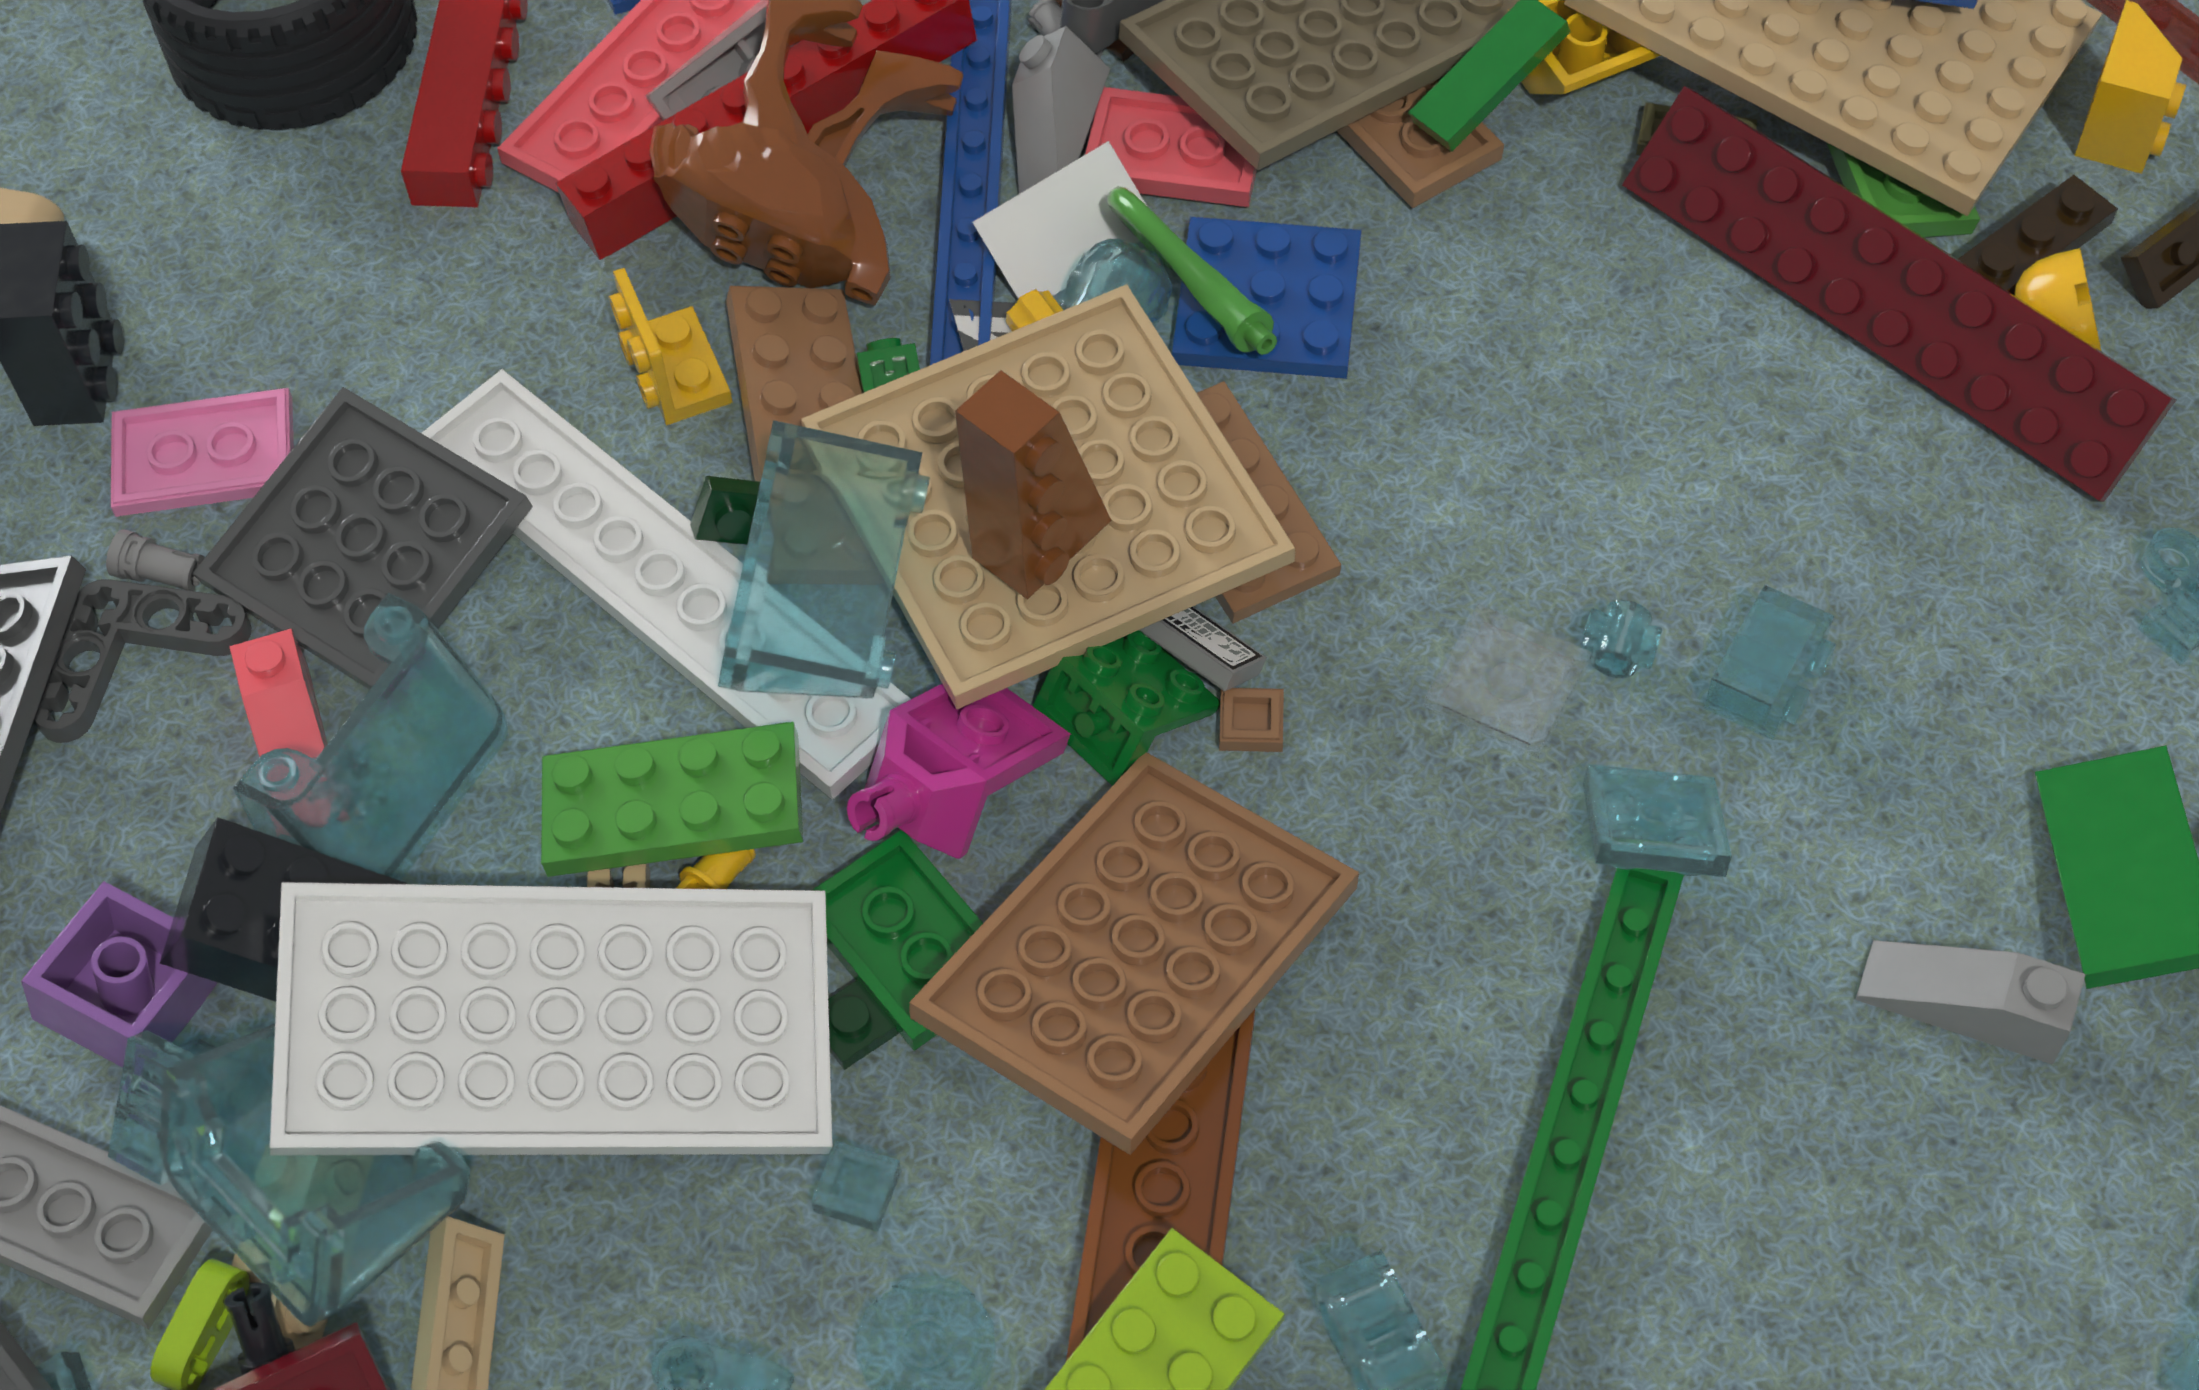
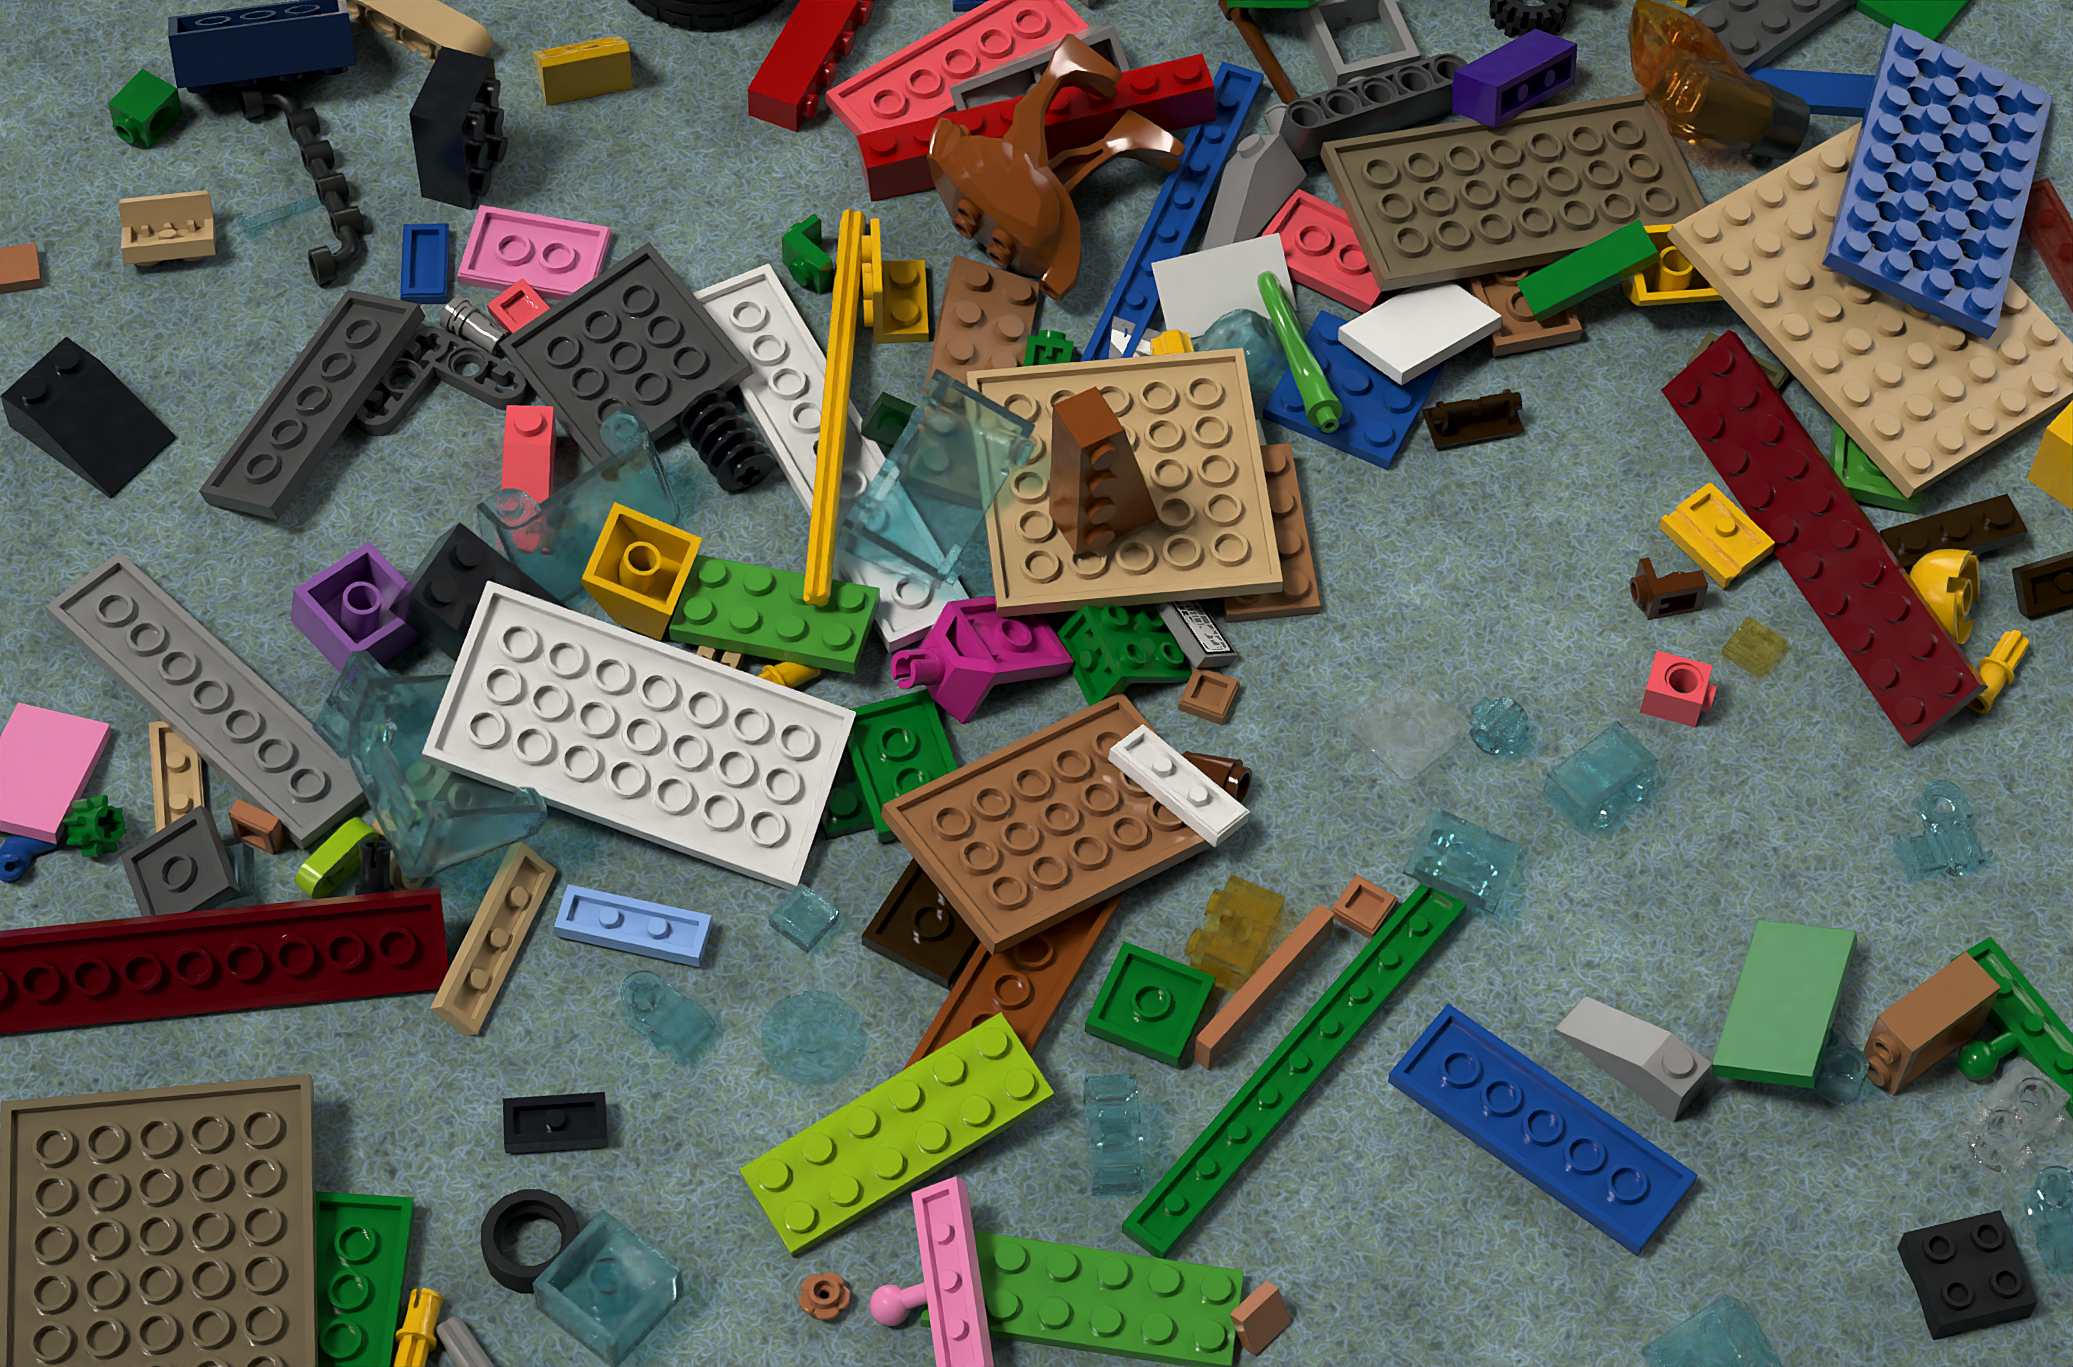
camera: 15 degrees right, 0 degrees up
none -> nougat tile [228,799,285,855]
none -> blue tile [400,223,450,305]
none -> coral plate [487,278,550,335]
none -> yellow slope [532,35,633,106]
none -> light blue plate [554,884,712,967]
none -> yellow slope [580,502,703,641]
none -> black piece [679,389,774,493]
none -> green bracket [782,214,833,295]
none -> yellow axle [803,209,866,607]
none -> dark brown plate [862,857,979,989]
none -> green plate [1084,941,1216,1068]
none -> white tile [1108,724,1250,847]
none -> reddish brown cone [1182,751,1252,803]
none -> clear yellow brick [1185,874,1285,994]
none -> nougat tile [1194,904,1335,1070]
none -> nougat tile [1331,874,1398,940]
none -> white tile [1338,280,1502,385]
none -> blue plate [1388,1003,1698,1256]
none -> dark brown hinge [1422,389,1524,449]
none -> reddish brown bracket [1630,557,1708,620]
none -> coral brick [1640,651,1717,728]
none -> yellow plate [1659,482,1775,589]
none -> clear yellow tile [1721,616,1788,679]
none -> yellow axle [1966,630,2030,714]

